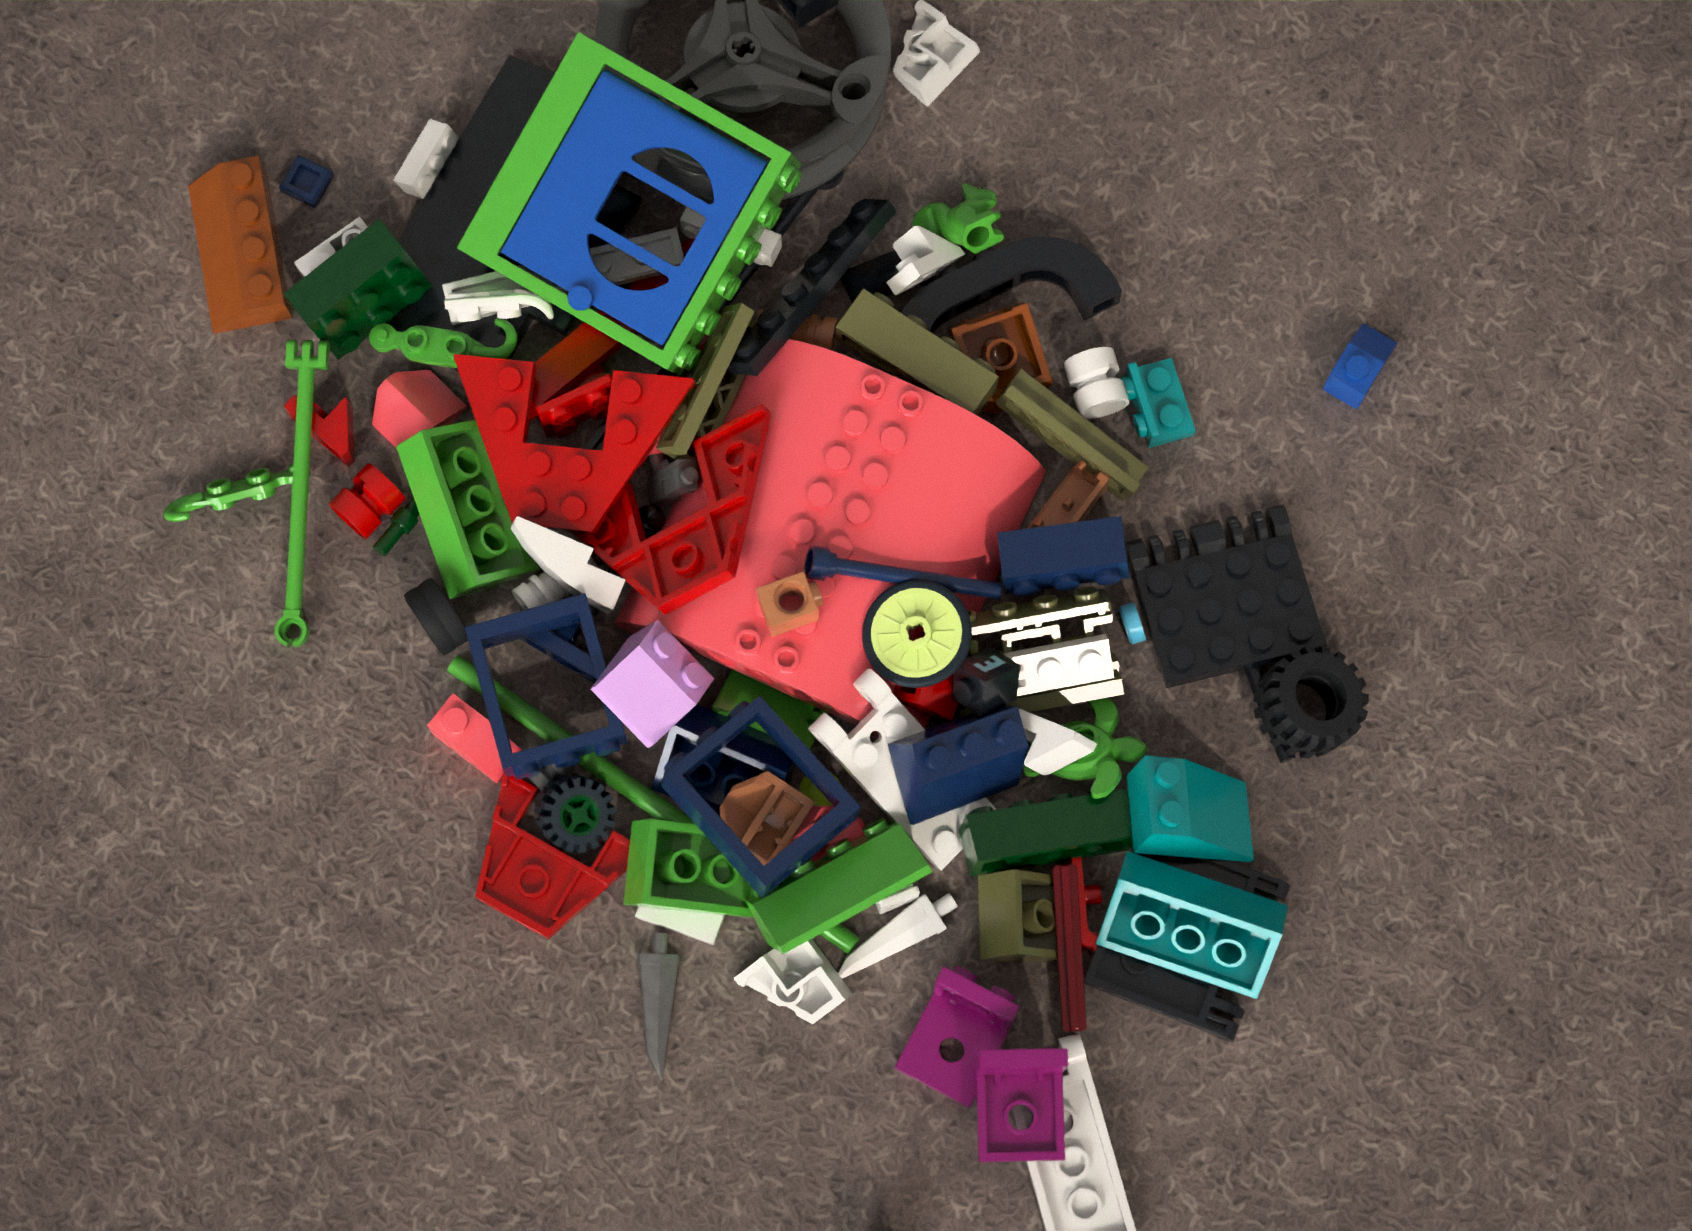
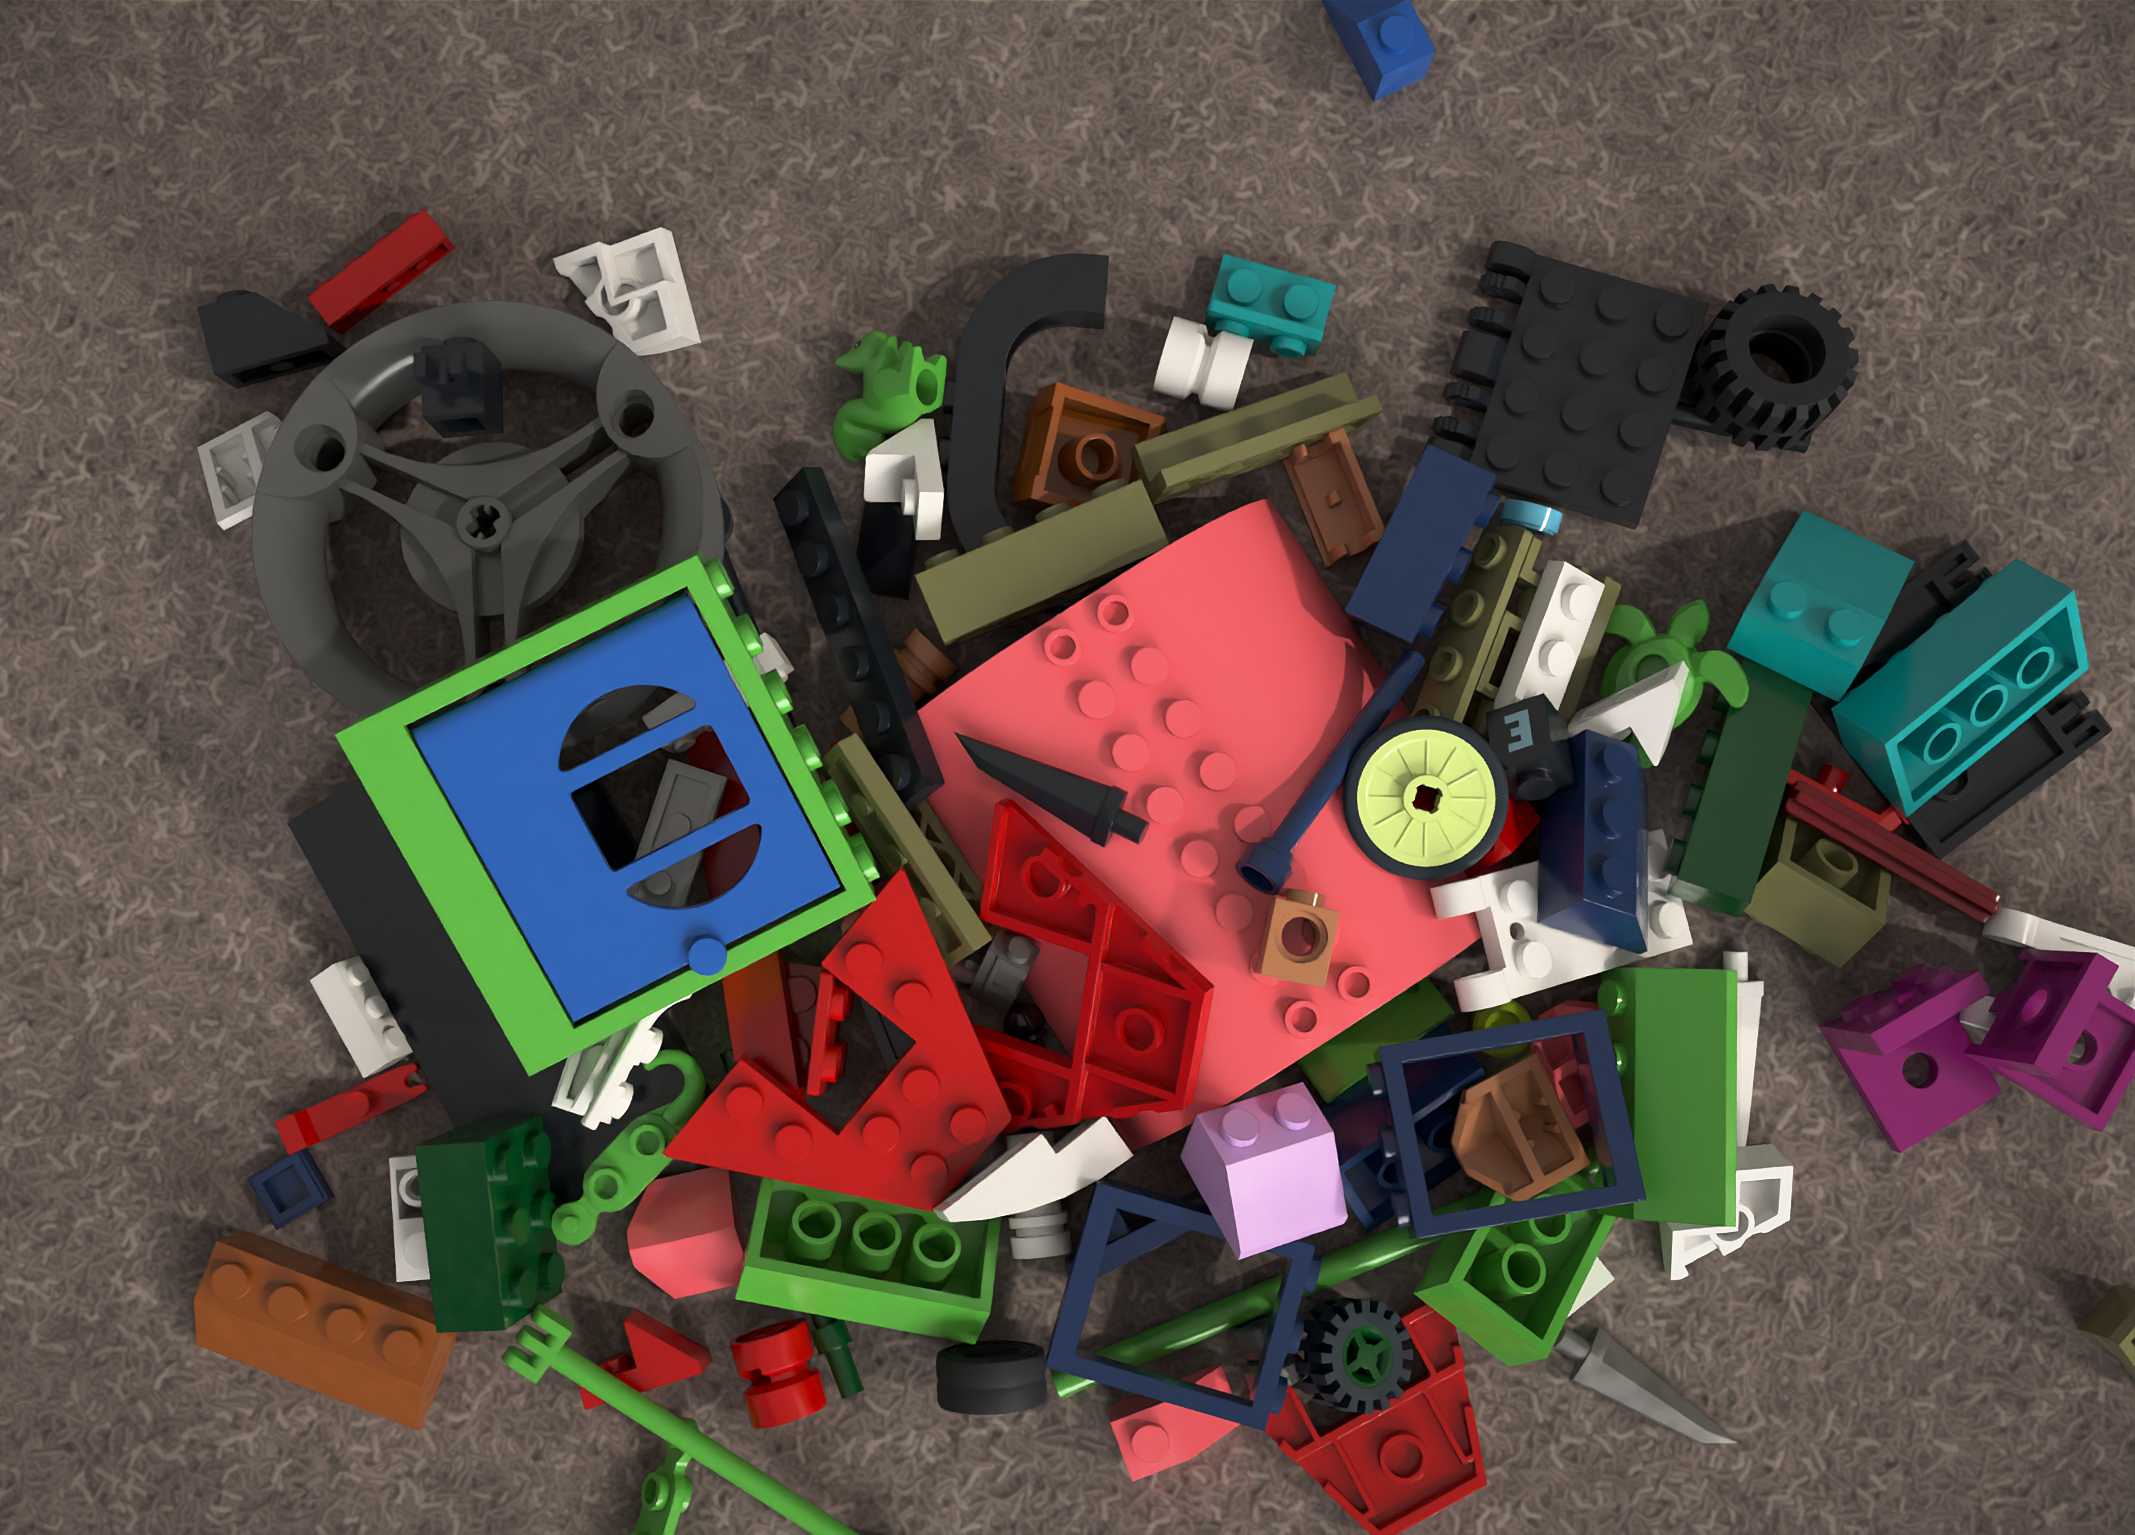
camera: 55 degrees left, 10 degrees up
none -> red piece [275,1063,429,1155]
none -> black bar [954,732,1150,848]

